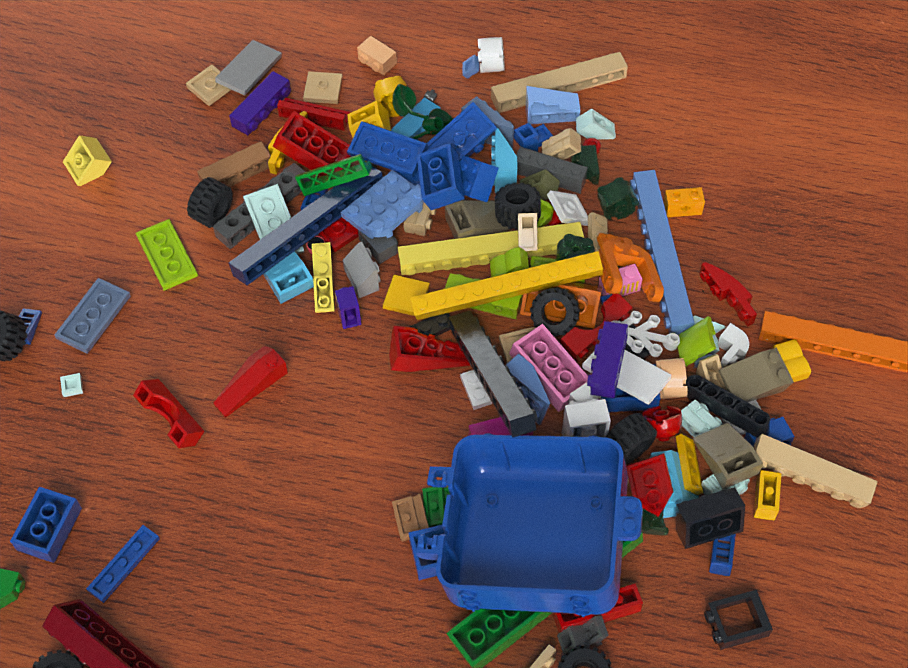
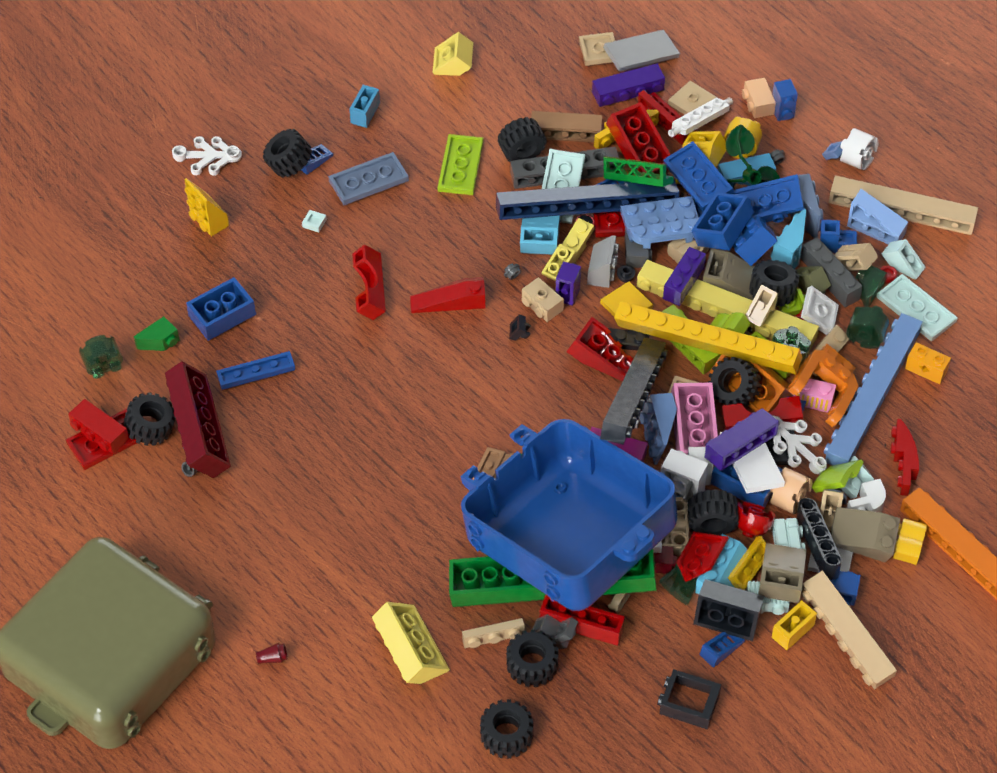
camera: 35 degrees right, 5 degrees down
none -> dark azure brick [349,85,380,128]
none -> dark grey plate [504,263,521,280]
none -> black tile [509,314,531,341]
none -> tan brick [522,277,564,322]
none -> black plate [617,265,635,283]
none -> dark purple brick [663,247,706,306]
none -> white plate [668,97,733,137]
none -> blue brick [772,79,798,121]
none -> light aqua tile [876,274,958,342]

